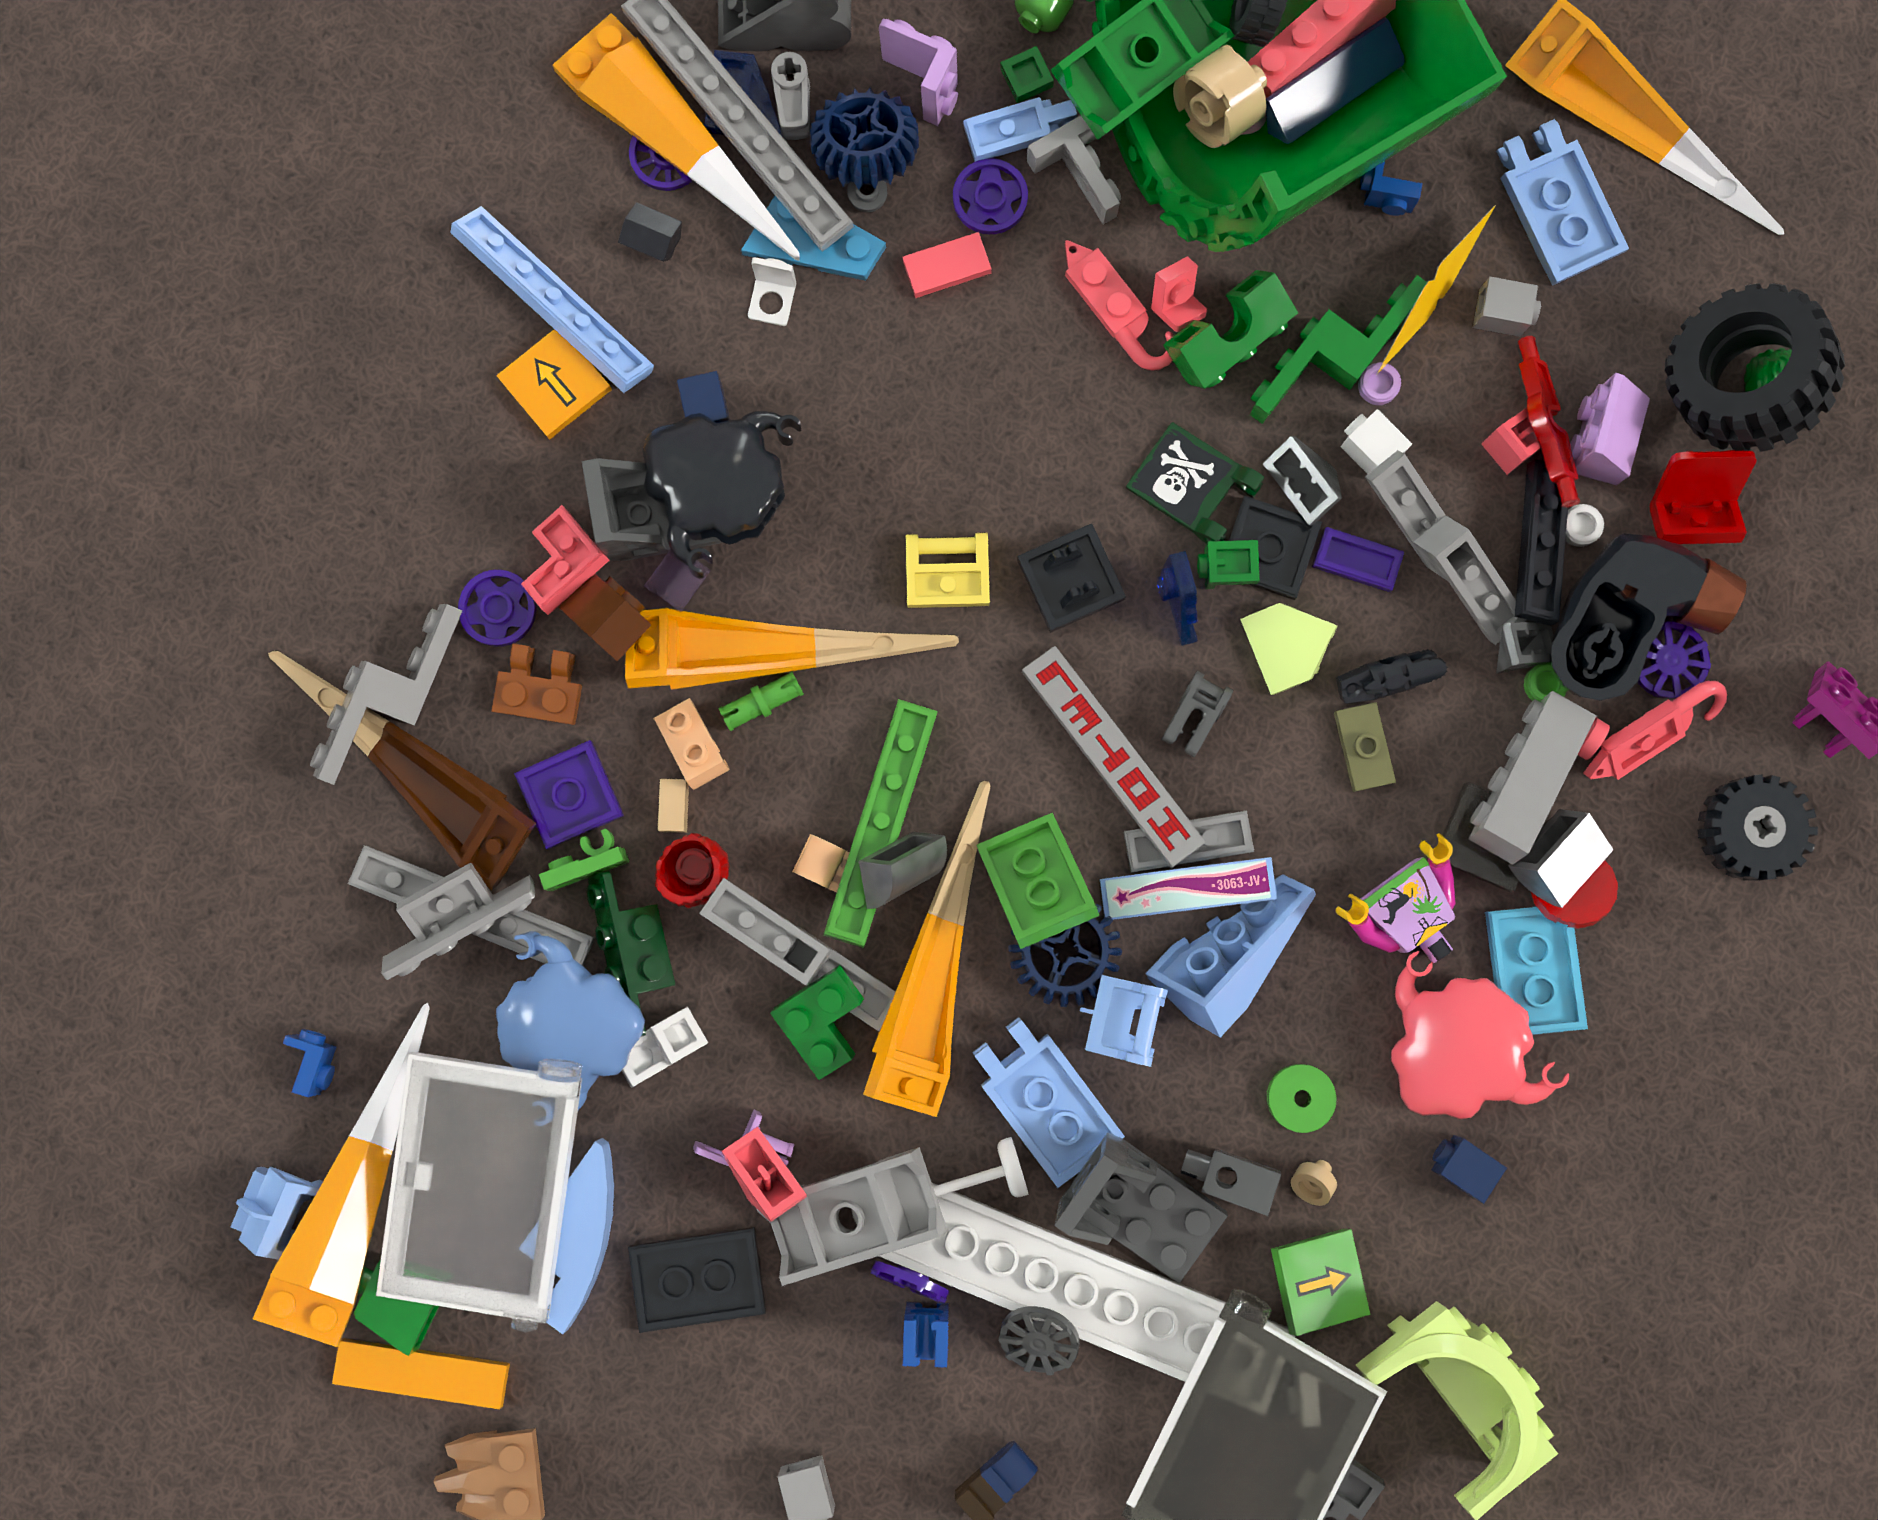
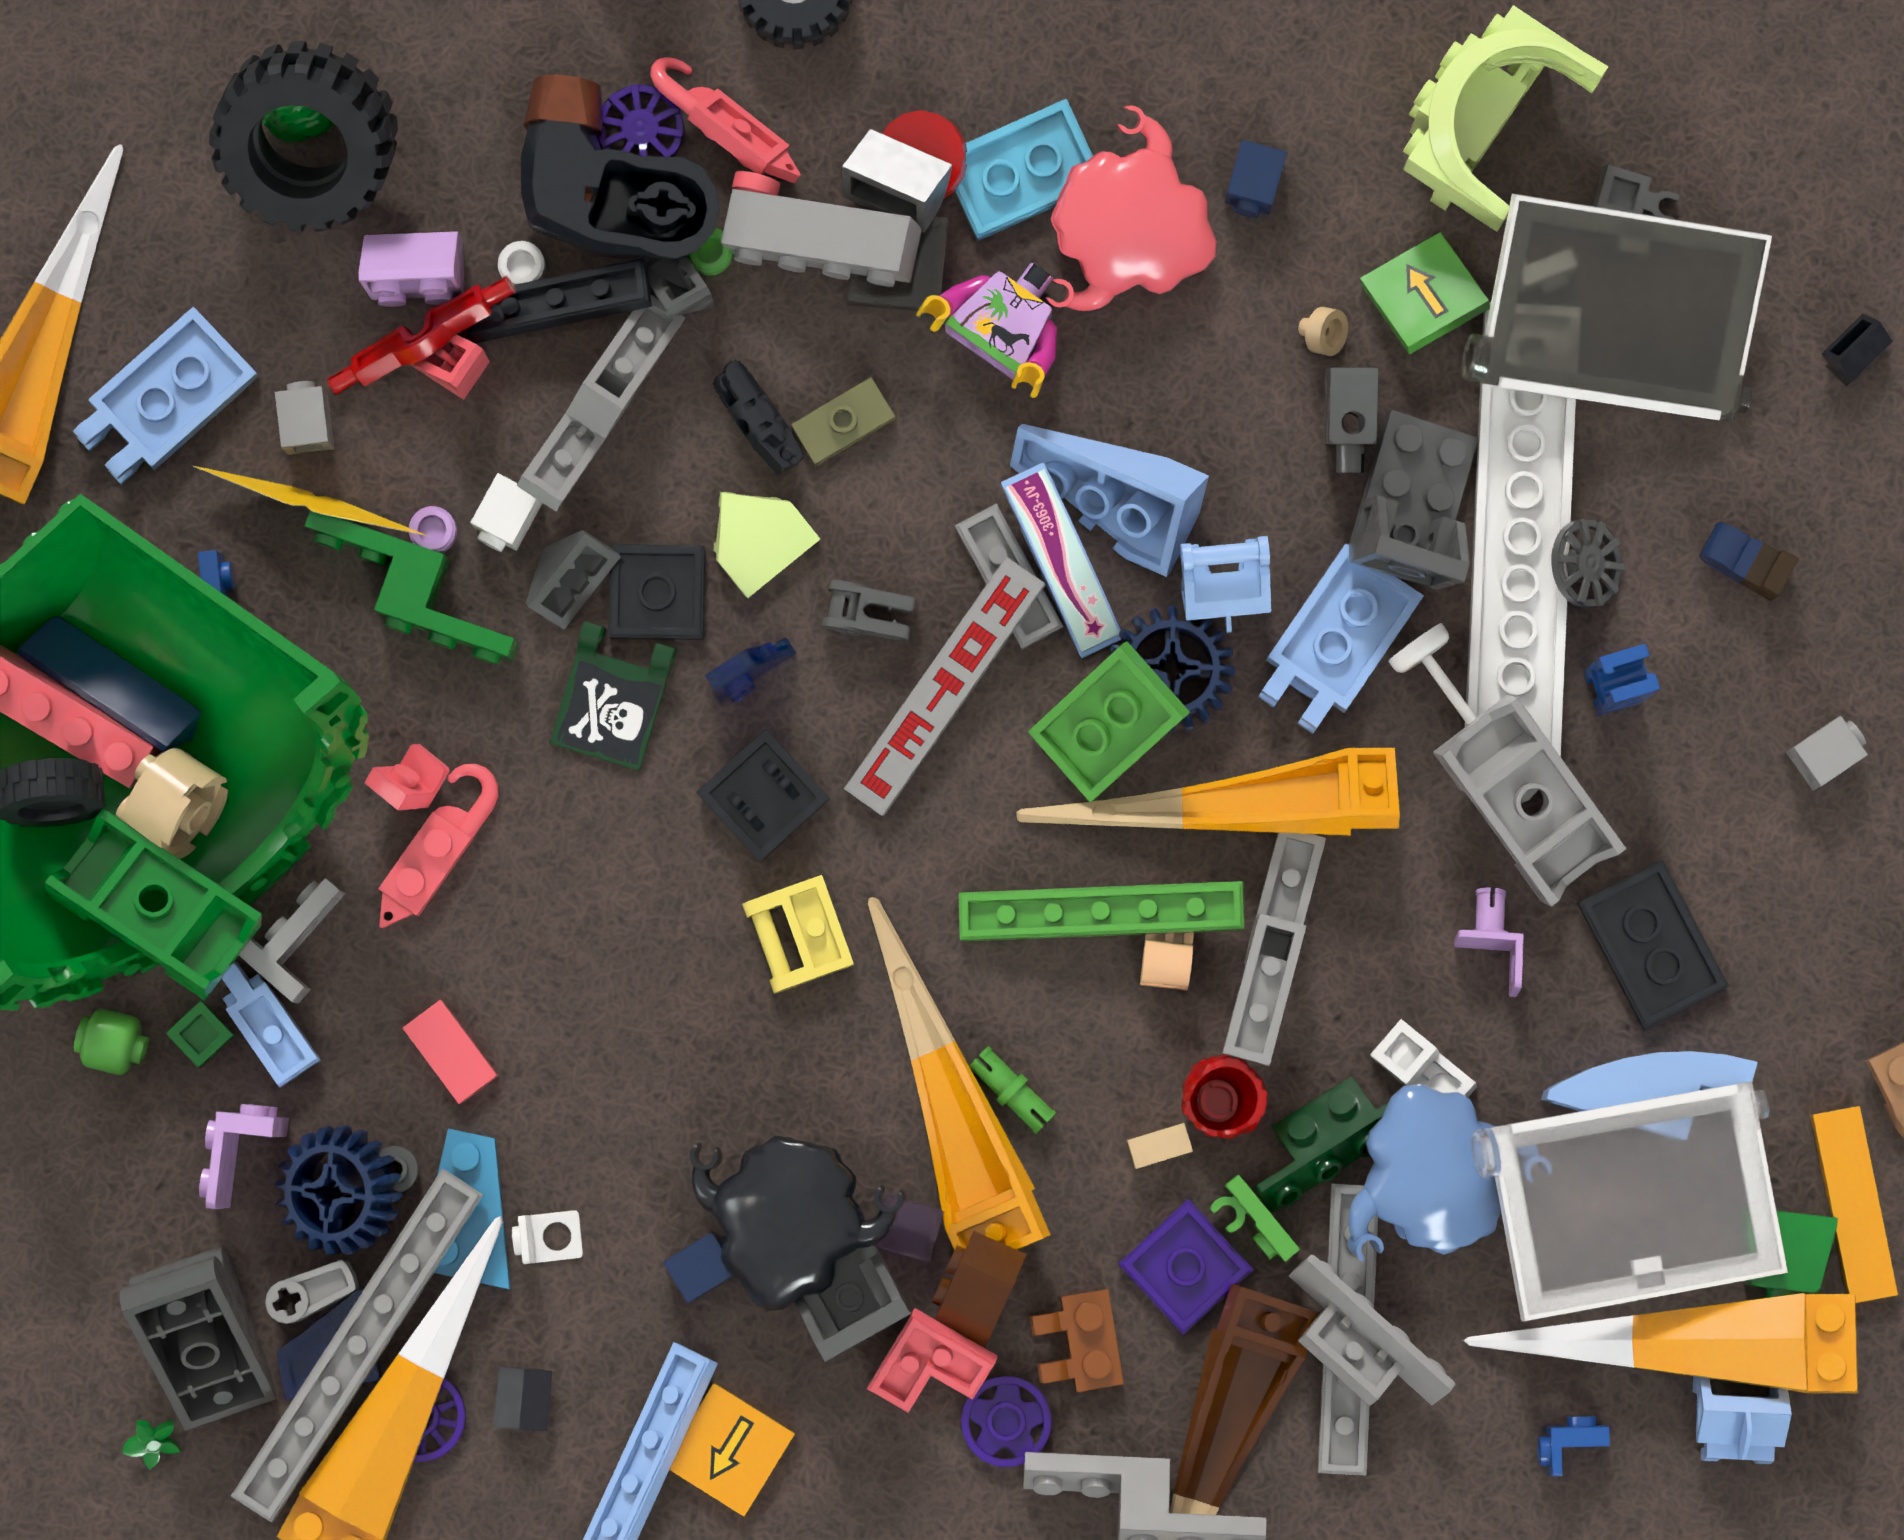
camera: 110 degrees left, 0 degrees up
light nougat plate [654,698,730,790] -> none
coral slope [722,1127,807,1222] -> none
green plate [770,965,864,1080] -> none
flat silver brick [859,832,947,909] -> none
dark purple wheel [870,1261,949,1303] -> none
dark purple wheel [953,159,1028,235] -> none
green arch [1163,270,1298,389] -> none
green bracket [1197,540,1260,589] -> none
bright green piece [1267,1064,1336,1133] -> none
dark purple tile [1312,527,1404,592] -> none
red bracket [1650,450,1757,544] -> none

